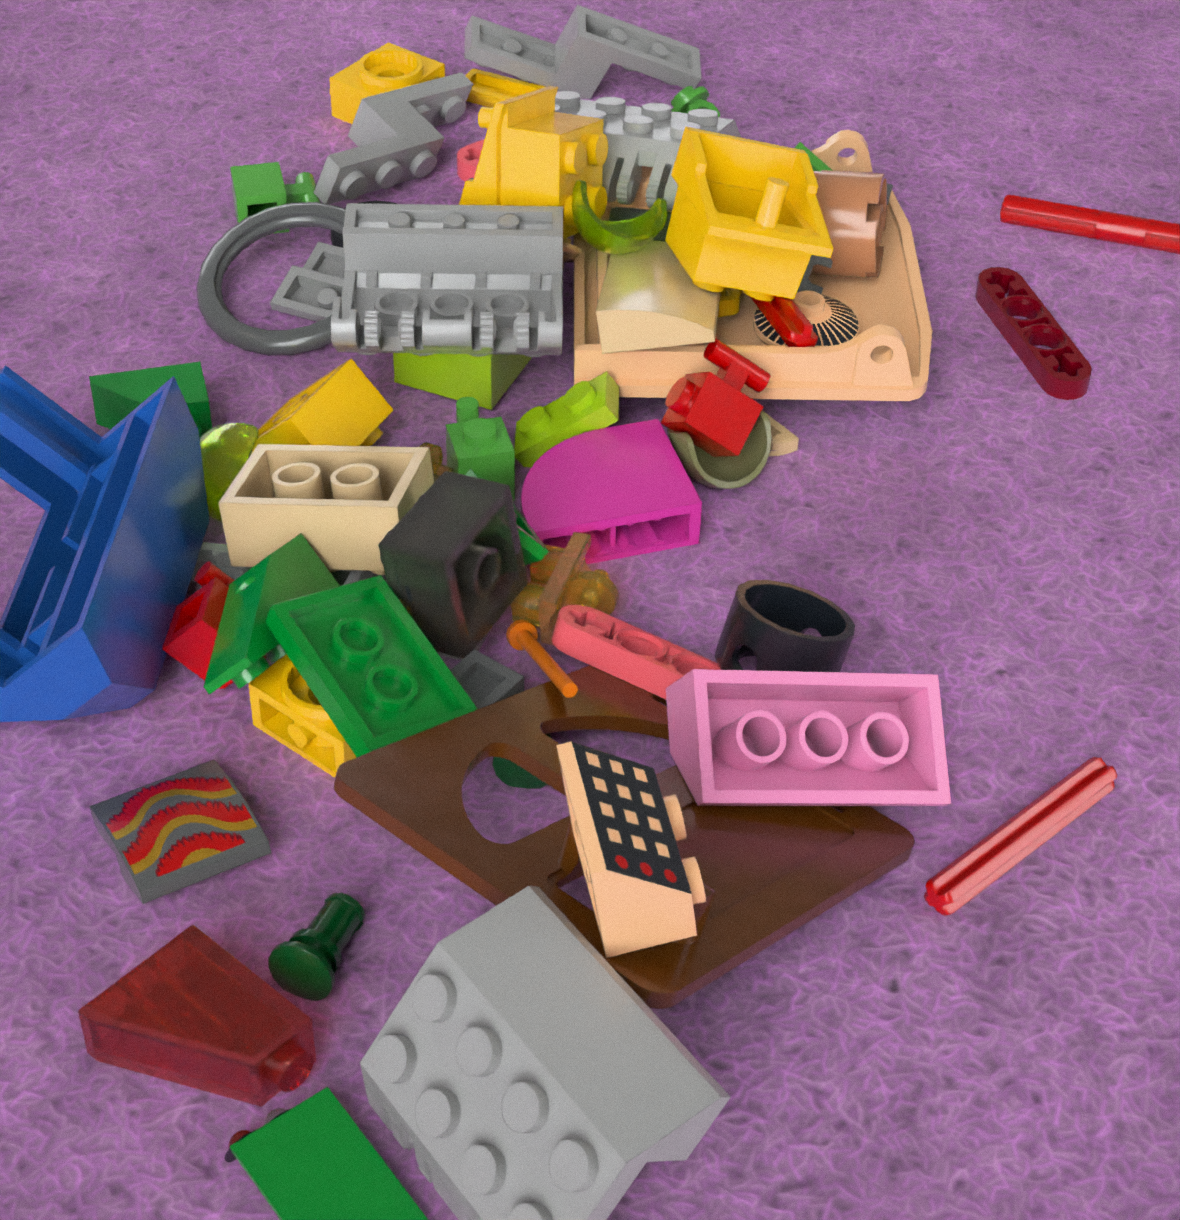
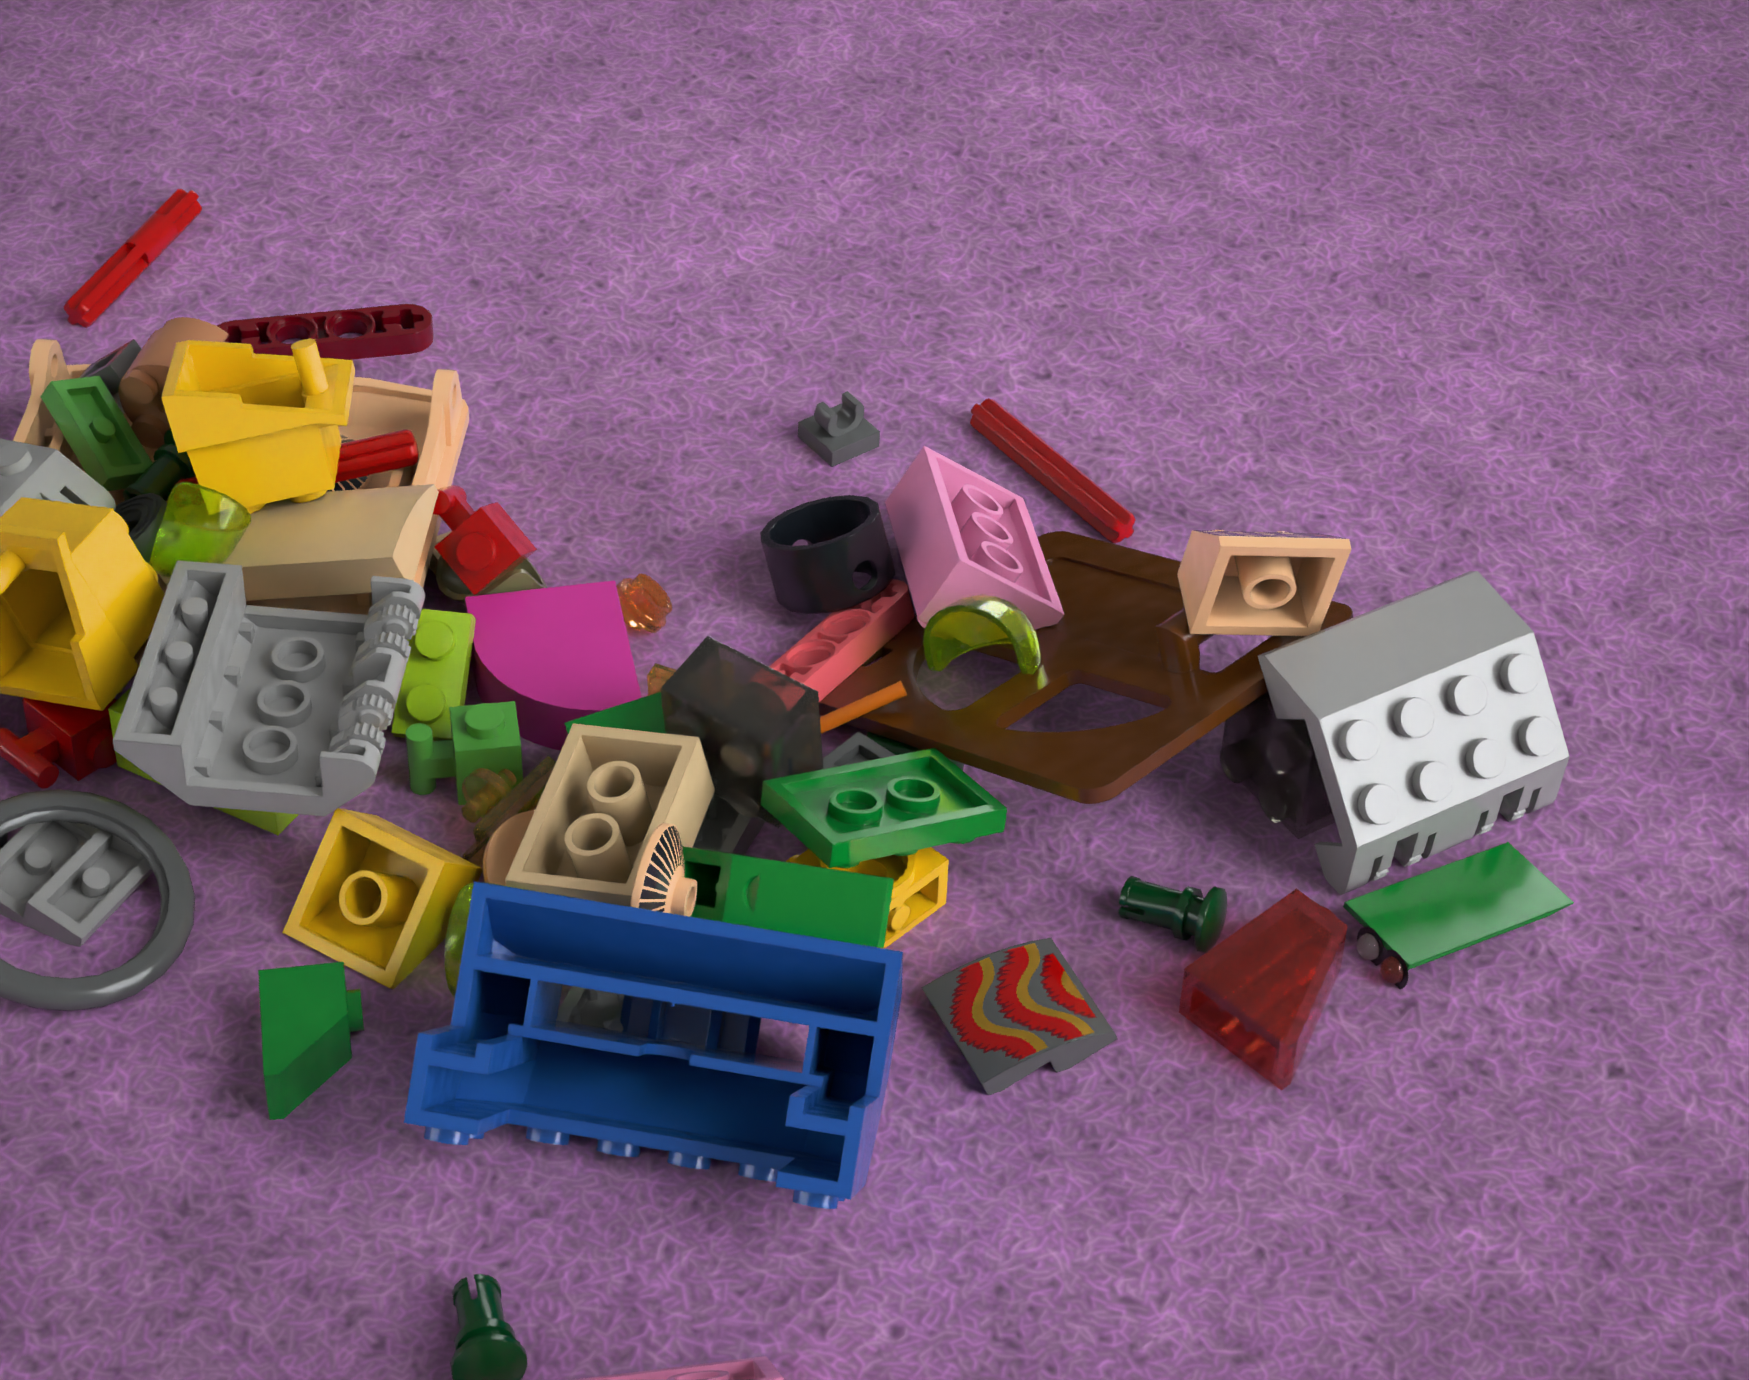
camera: 85 degrees left, 0 degrees up
none -> clear orange plate [616,573,673,633]
none -> light nougat dish [630,823,697,917]
none -> dark grey tile [798,391,880,467]
none -> clear neon green helmet [923,594,1041,675]

